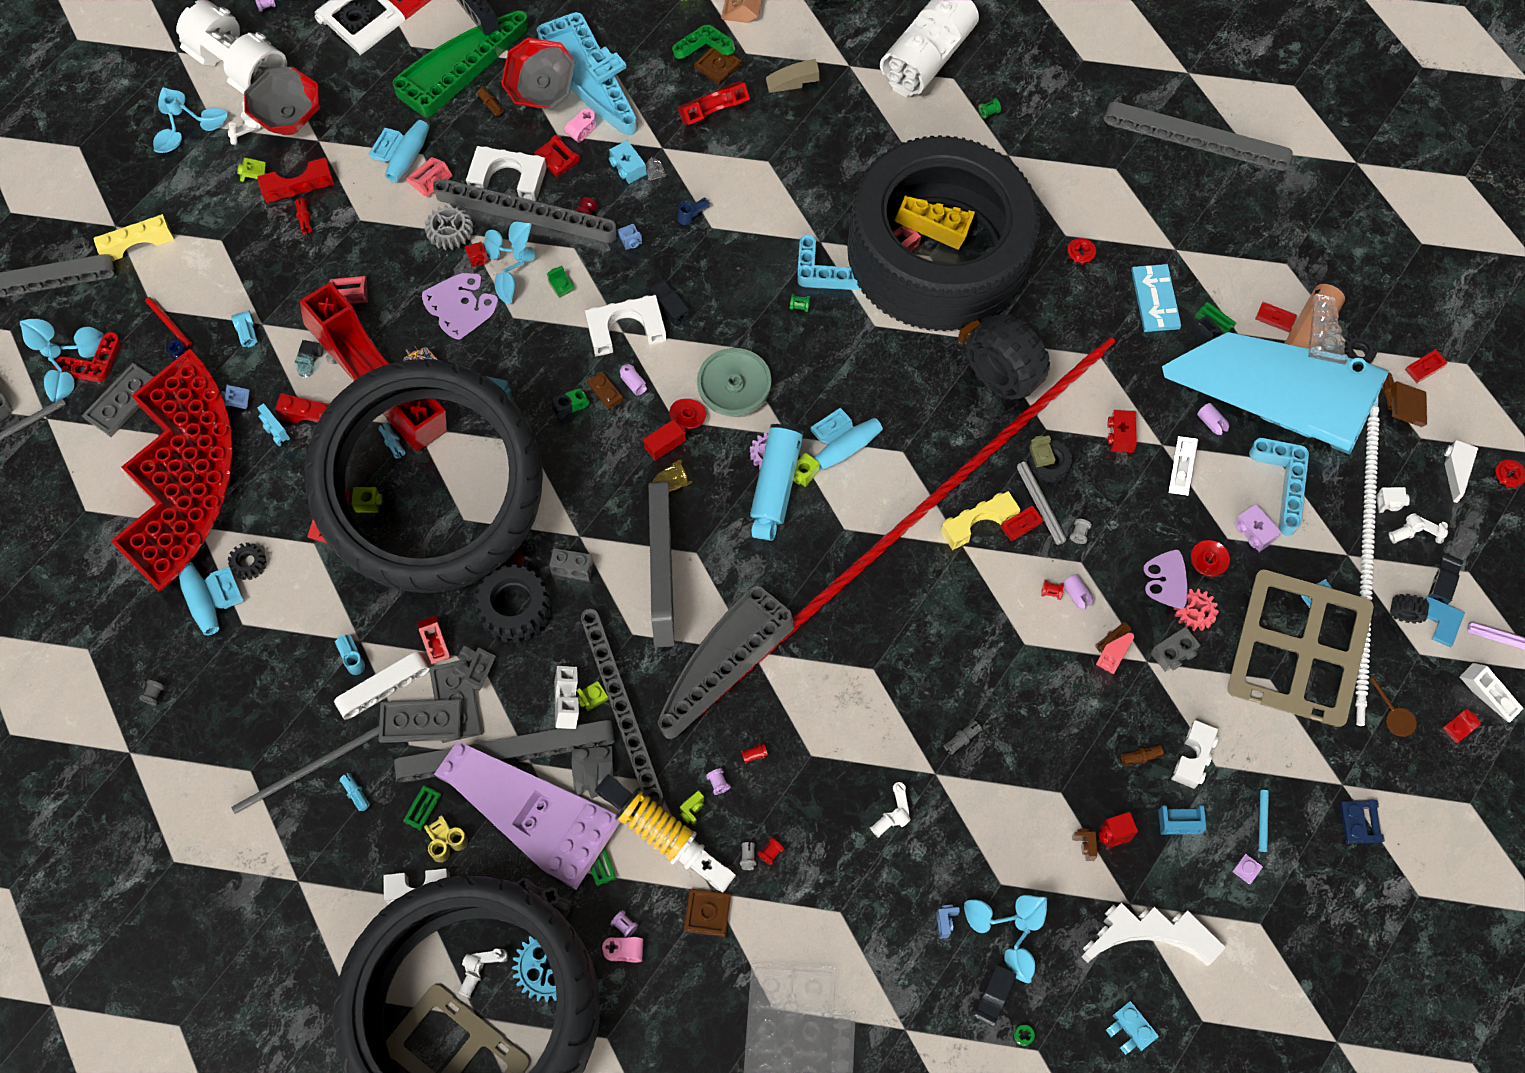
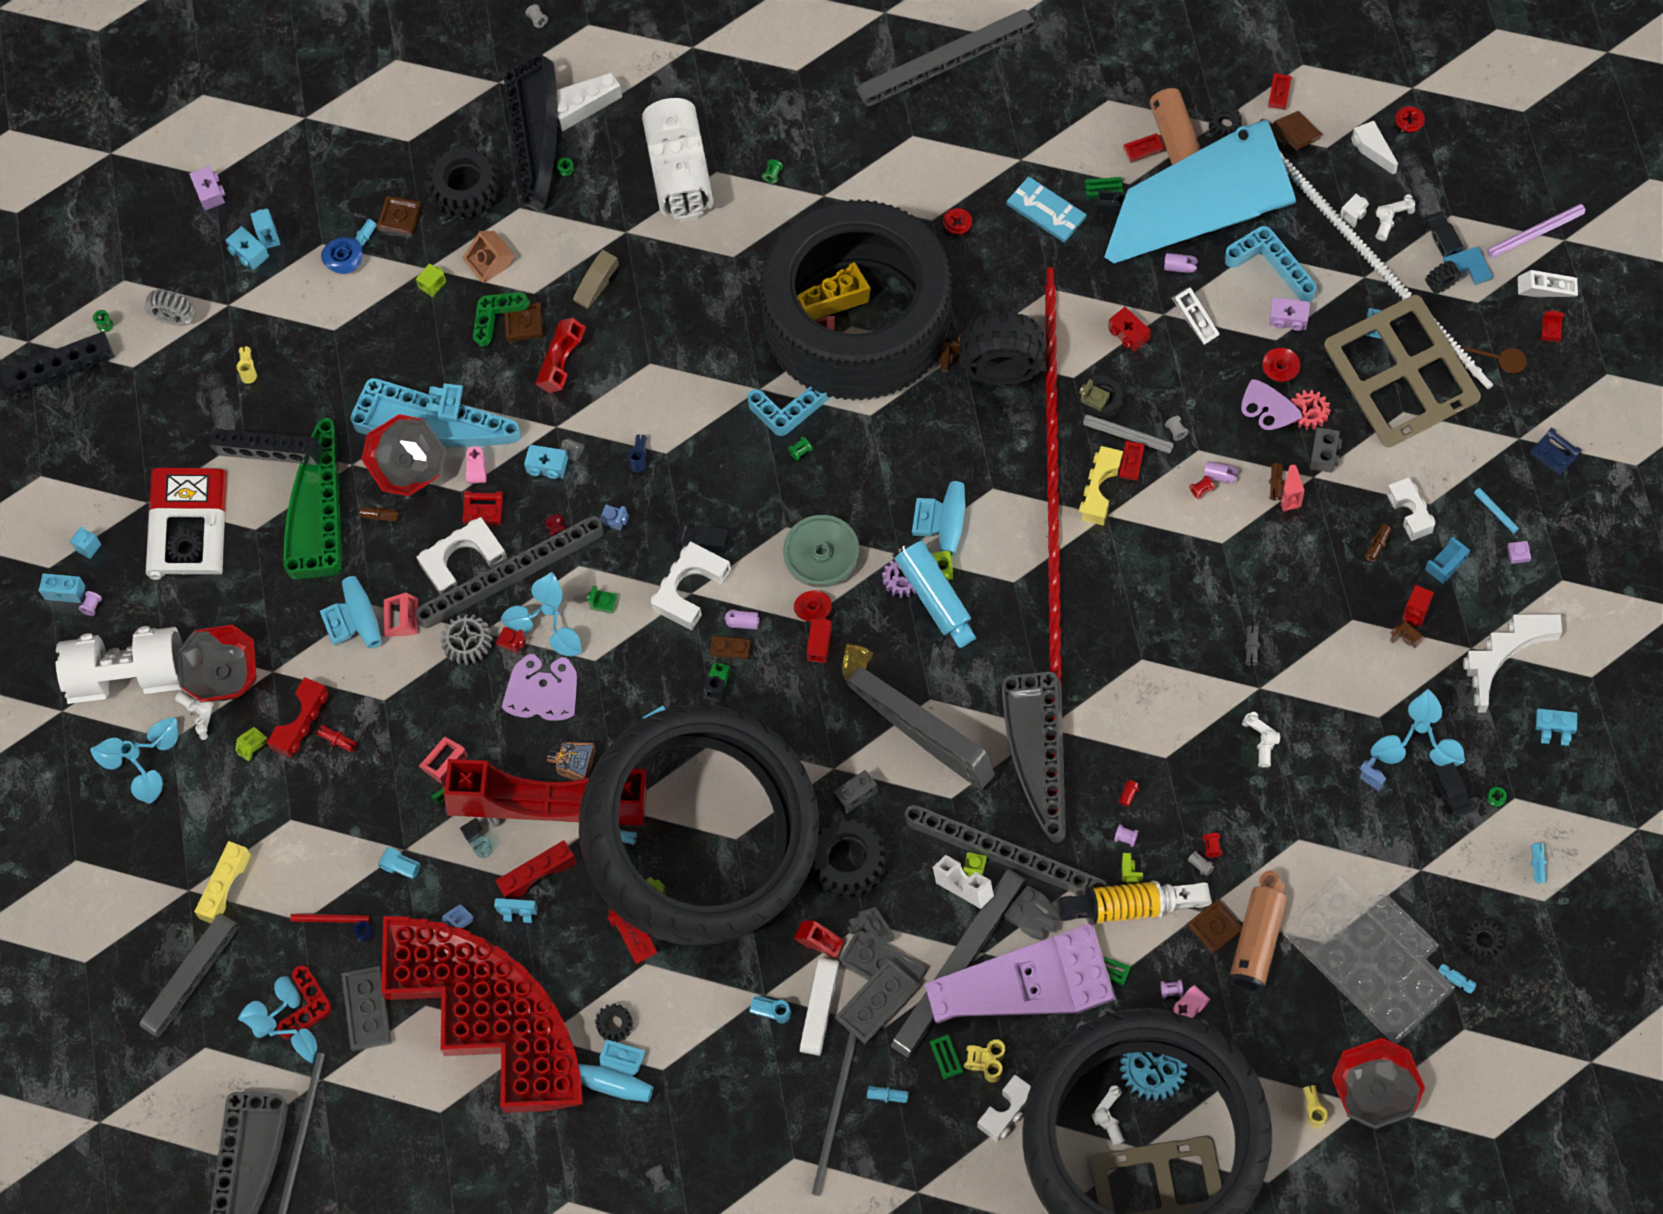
camera: 40 degrees left, 0 degrees up
clear wing [1308,294,1348,365] -> none
none -> nougat piece [1228,870,1287,993]

